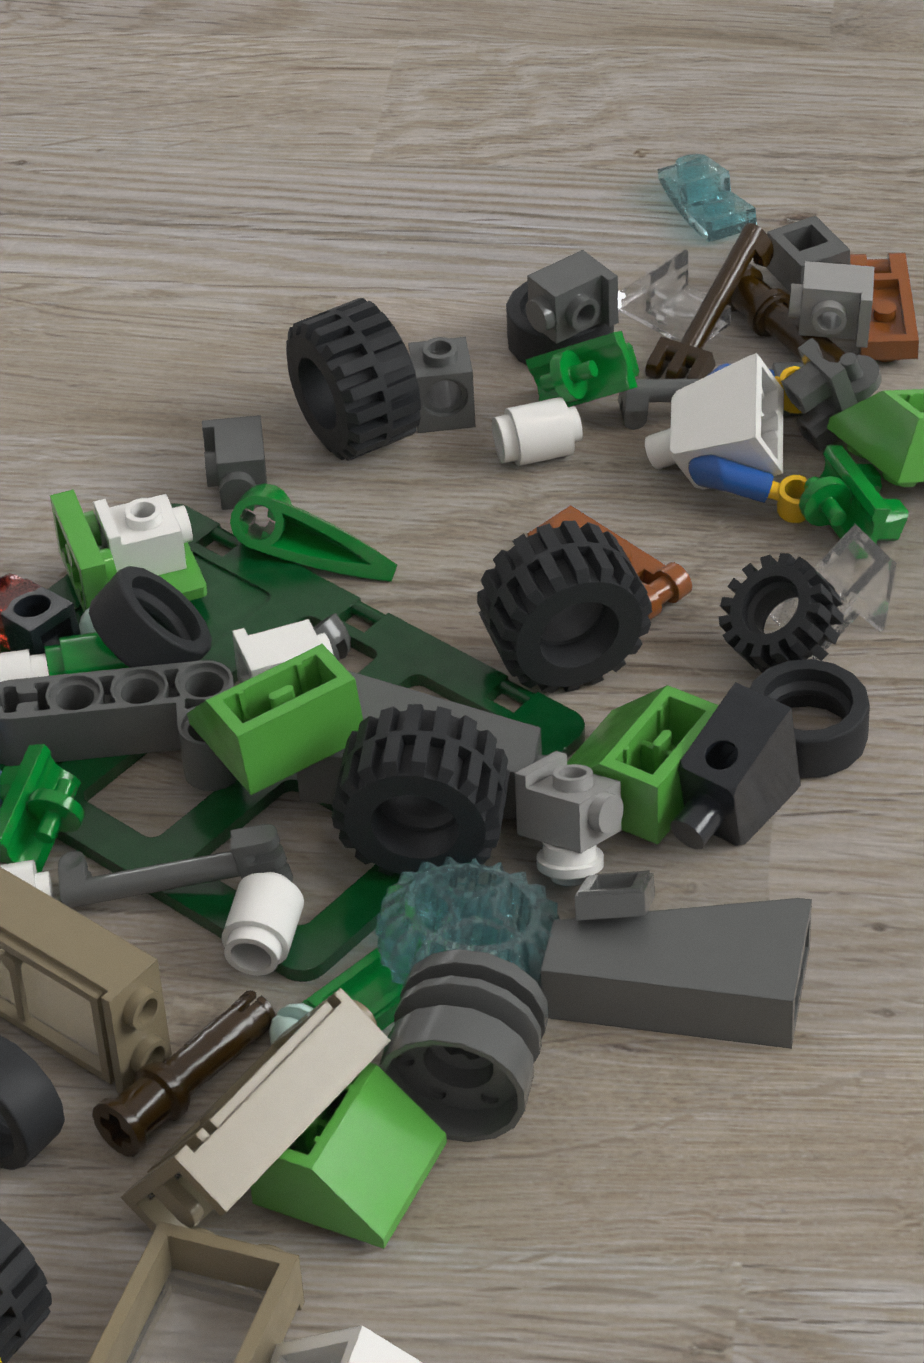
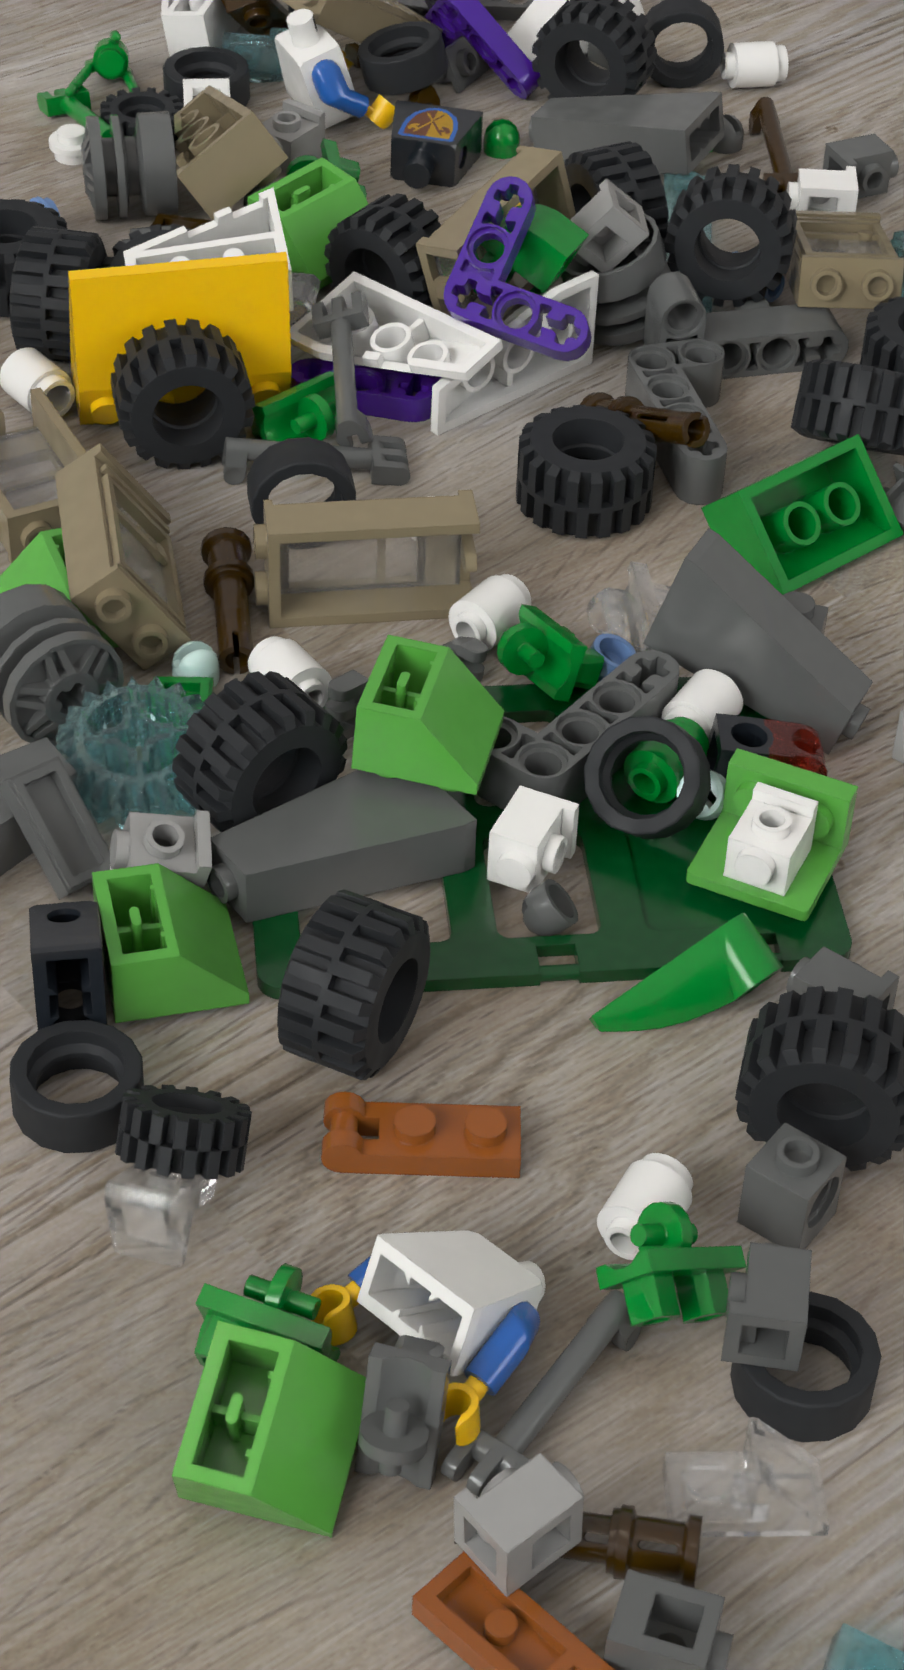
camera: 130 degrees right, 0 degrees up
dark brown hinge [645,223,774,379] -> none

